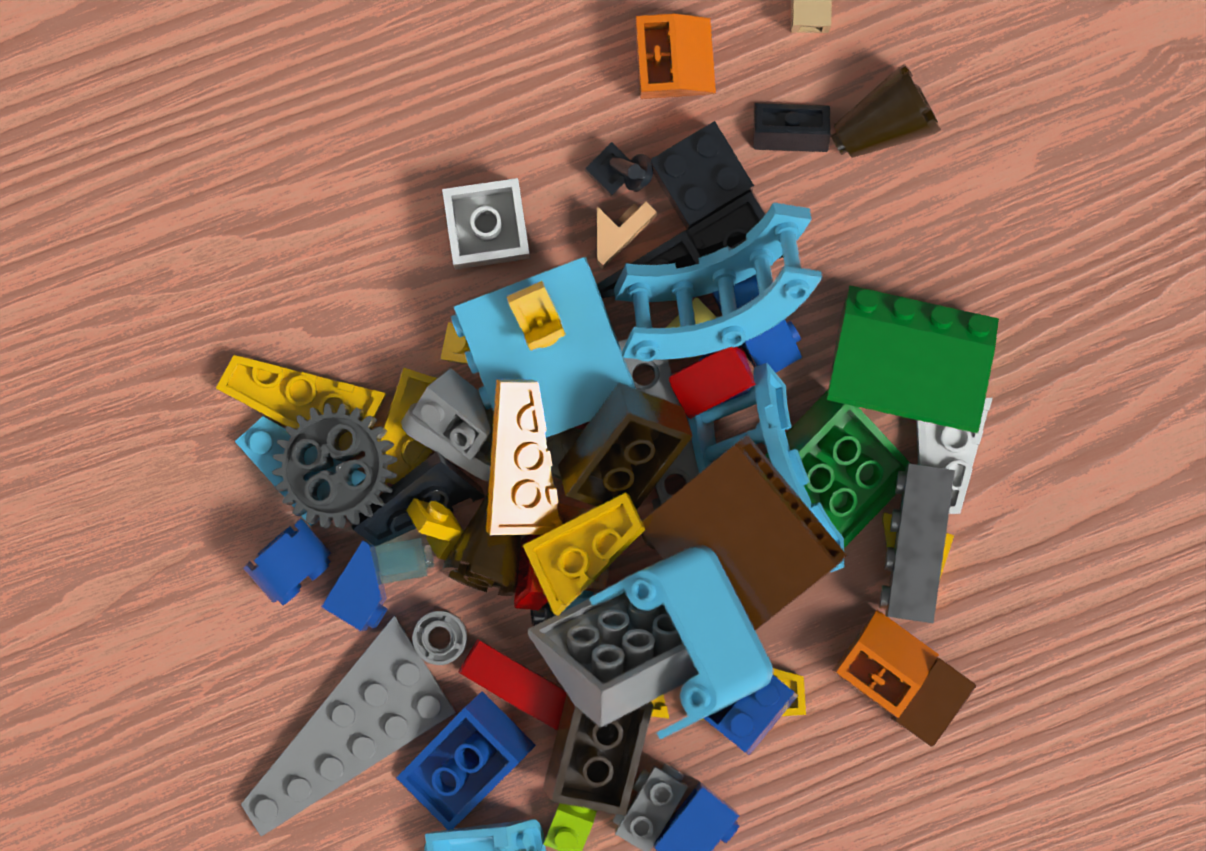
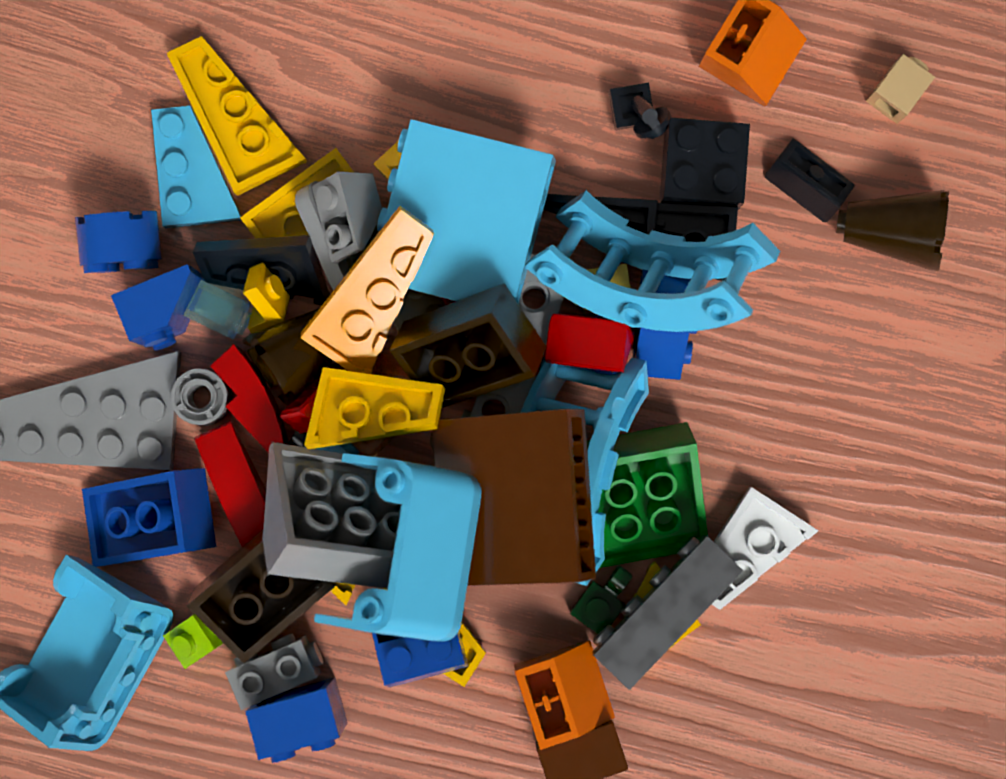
camera: 40 degrees right, 0 degrees up
dark grey gear [272,404,397,529] -> none
white brick [442,178,530,270] -> none
yellow bracket [507,281,565,350] -> none
light nougat slope [597,201,657,270] -> none
green slope [827,285,999,434] -> none
none -> red slope [210,344,289,453]
none -> dark green plate [570,565,633,634]

